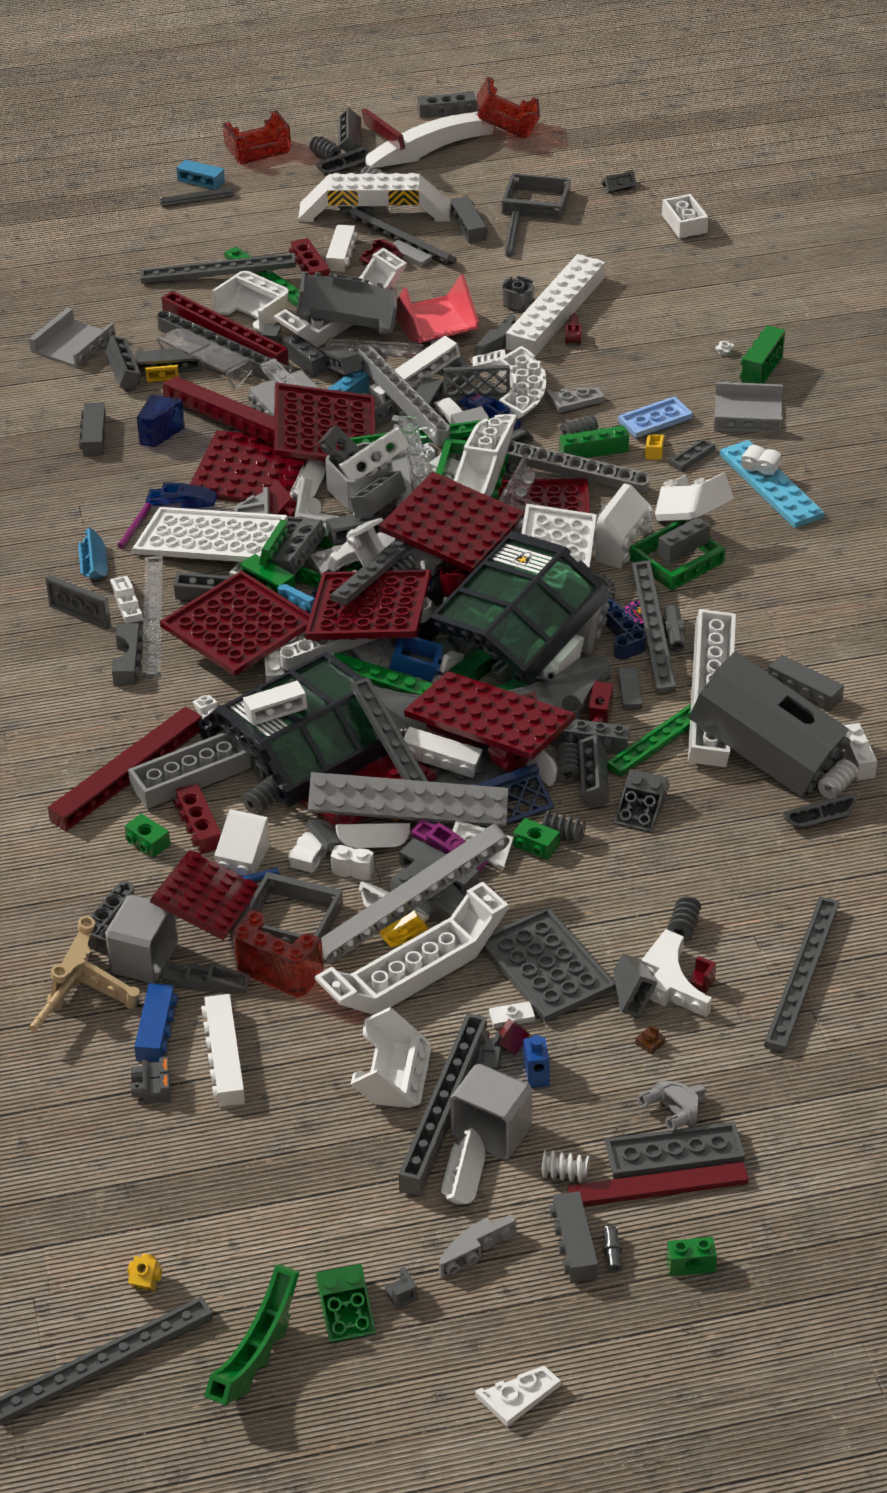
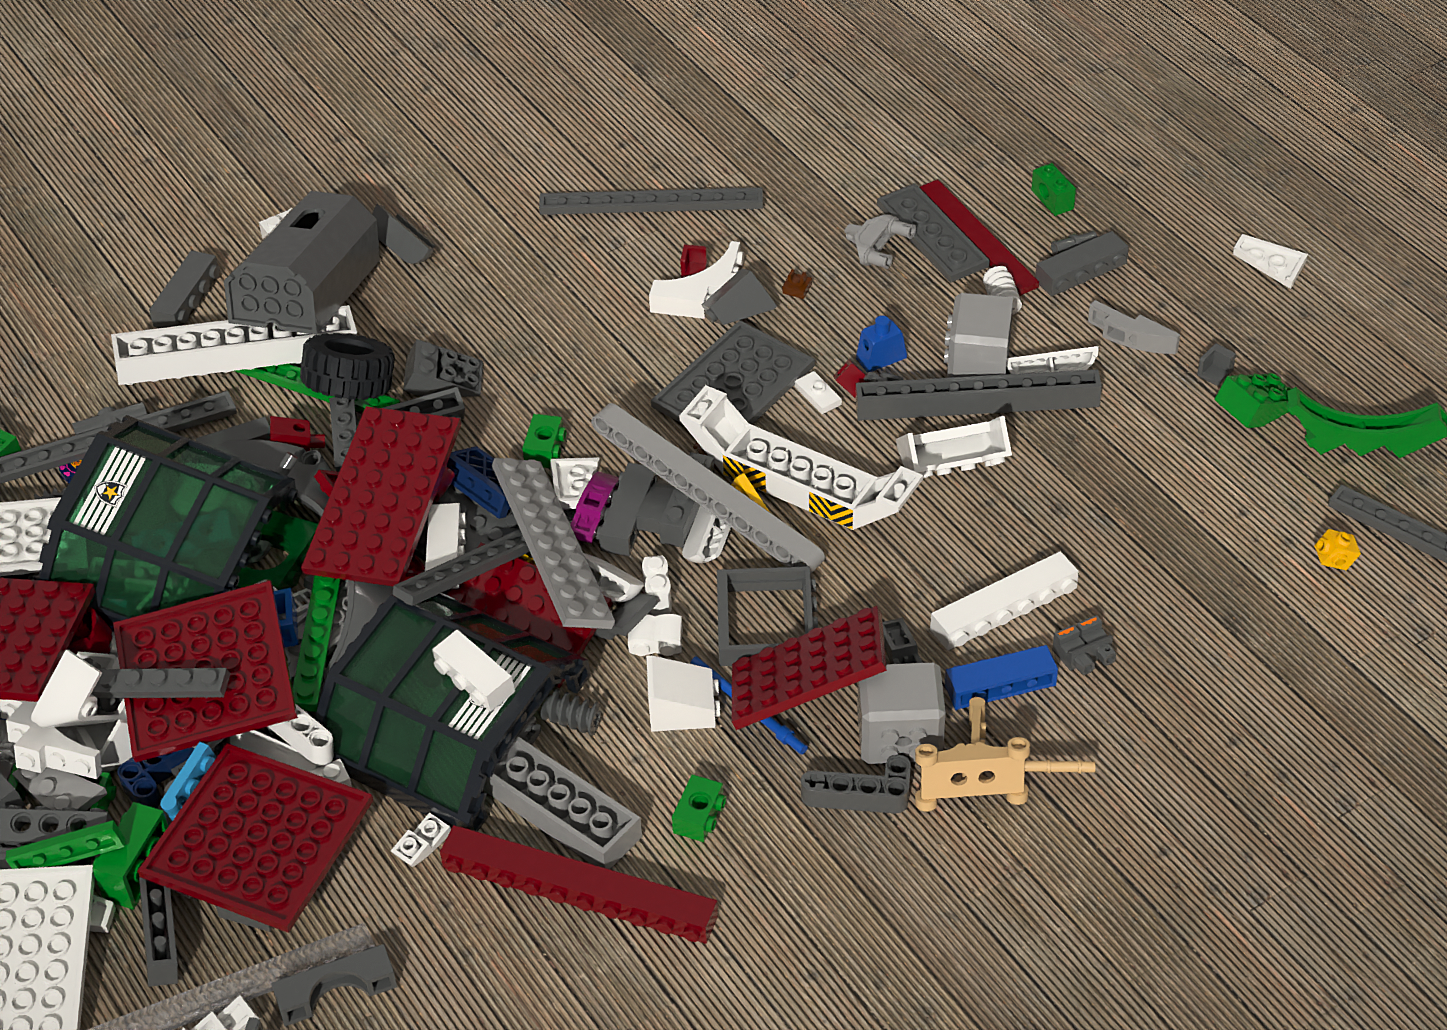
camera: 110 degrees left, 5 degrees up
dark red brick [173,783,221,854] -> none
clear red windscreen [233,909,324,997] -> none
dark grey piece [542,810,586,843] -> none
dark grey piece [667,896,701,942] -> none
none -> black tyre [300,333,395,400]

